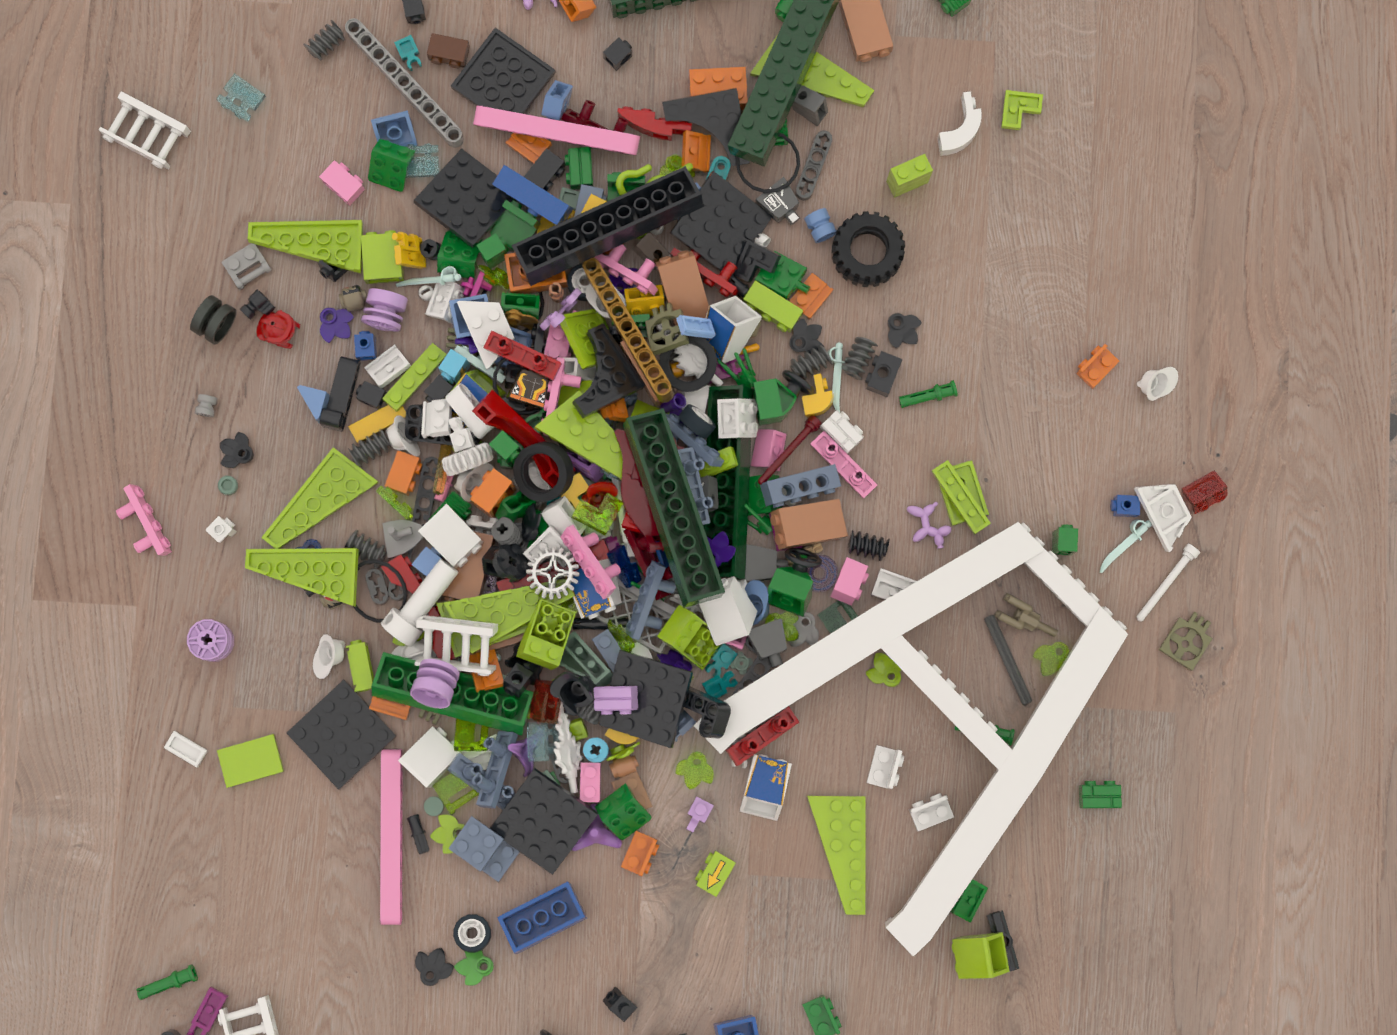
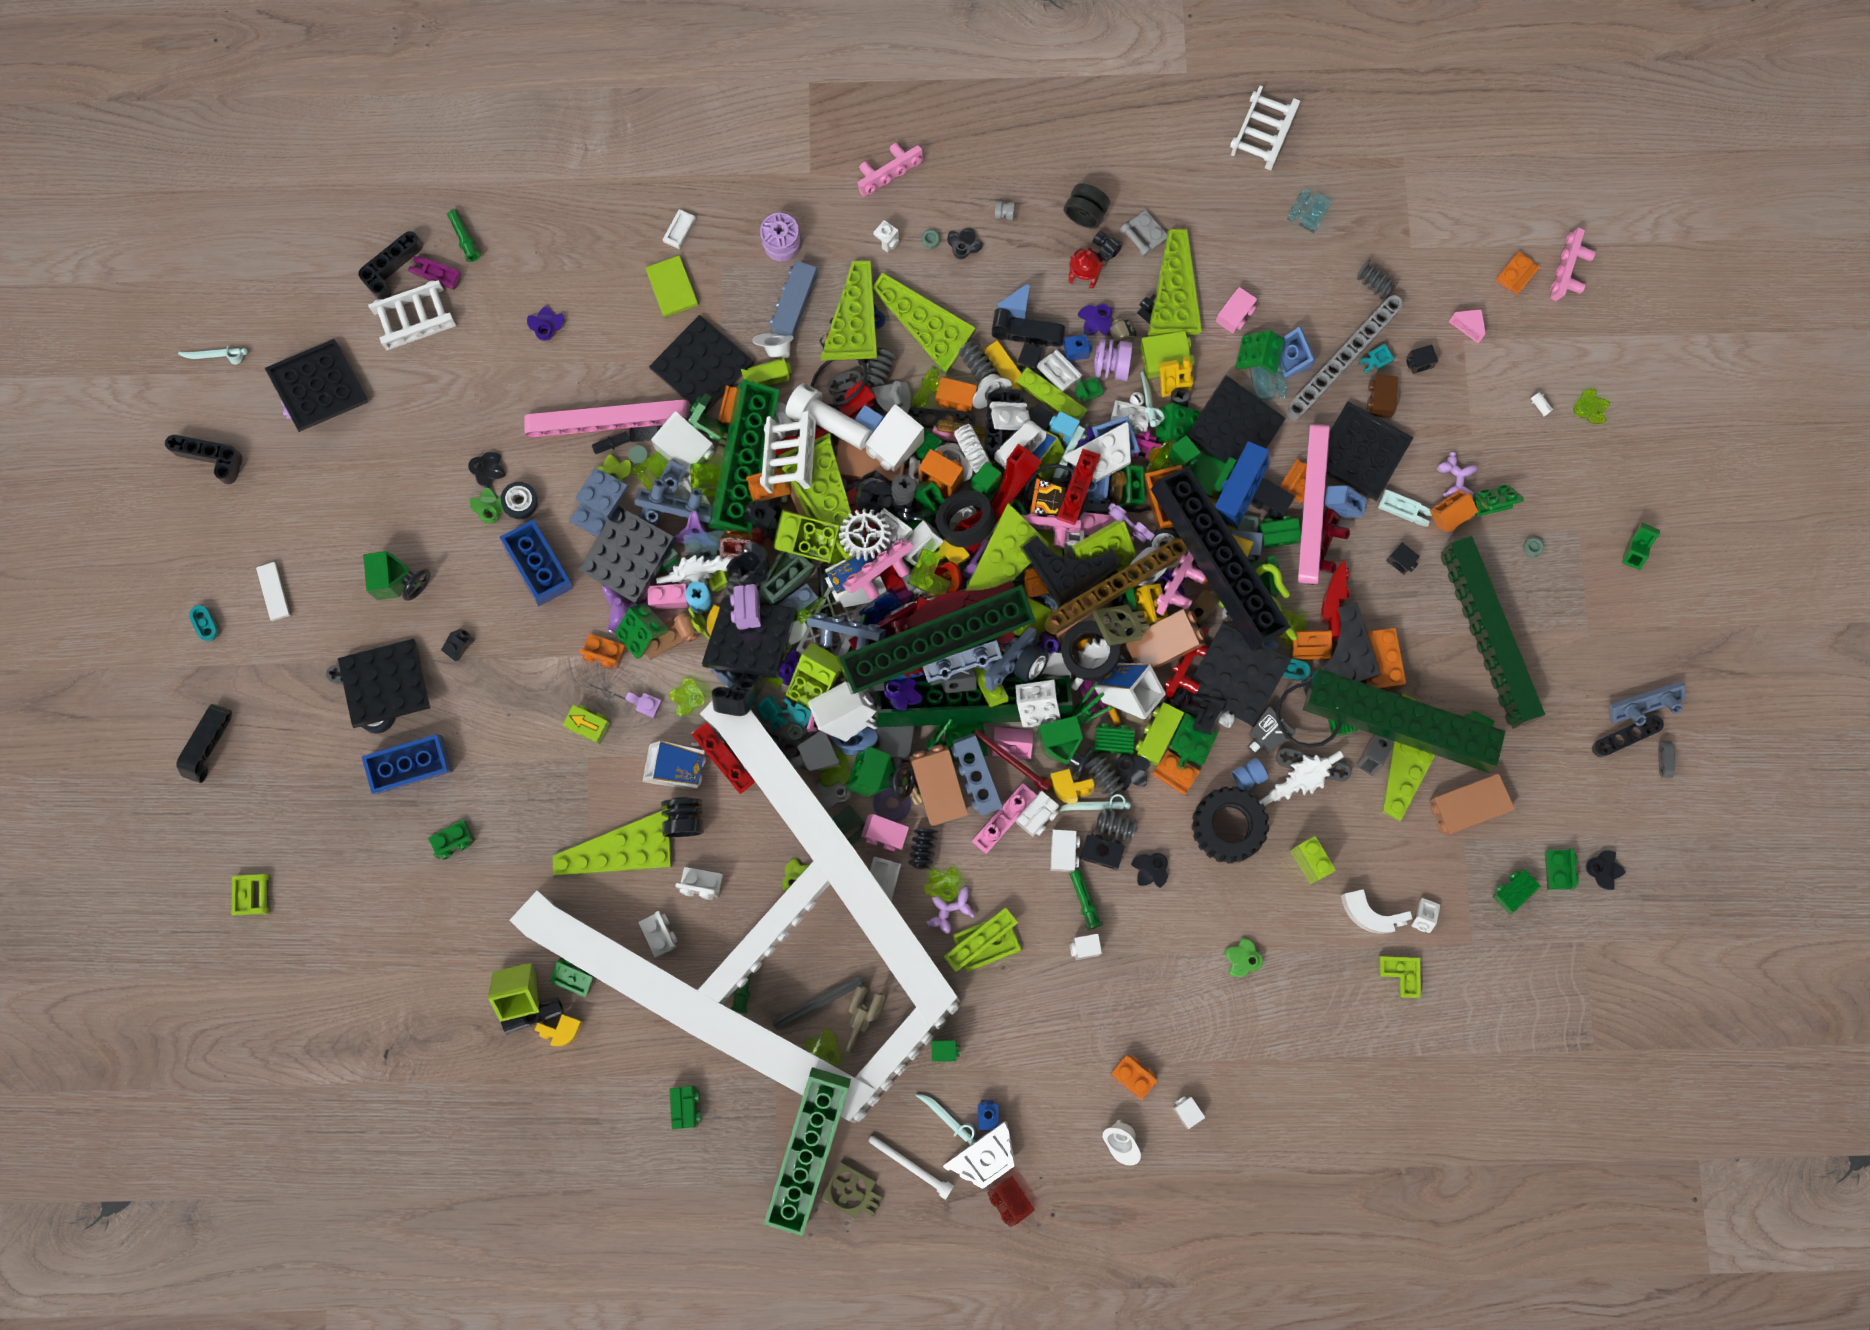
camera: 90 degrees right, 5 degrees down
lavender wheel [410,659,460,709] -> none
white plate [448,417,475,452] -> none
nougat pin [549,282,564,303] -> none
light blue plate [676,315,715,339] -> none
none -> dark purple plate [527,306,564,341]
none -> yellow brick [535,1014,584,1047]
none -> black sticker [630,425,663,442]
none -> black wheel [661,797,704,837]
none -> green bracket [689,393,728,440]
none -> green brick [764,1067,851,1236]
none -> sand blue brick [769,261,818,340]
none -> clear neon green plate [922,867,959,902]
none -> white piece [1050,830,1080,872]
none -> white piece [1069,934,1102,960]
none -> green bracket [1074,377,1104,404]
none -> green brick [1094,724,1135,755]
none -> white brick [1173,1096,1205,1129]
none -> bright green plate [1224,938,1263,977]
none -> white piece [1258,751,1344,806]
none -> light aqua hinge [1378,490,1432,527]
none -> white bracket [1411,898,1440,933]

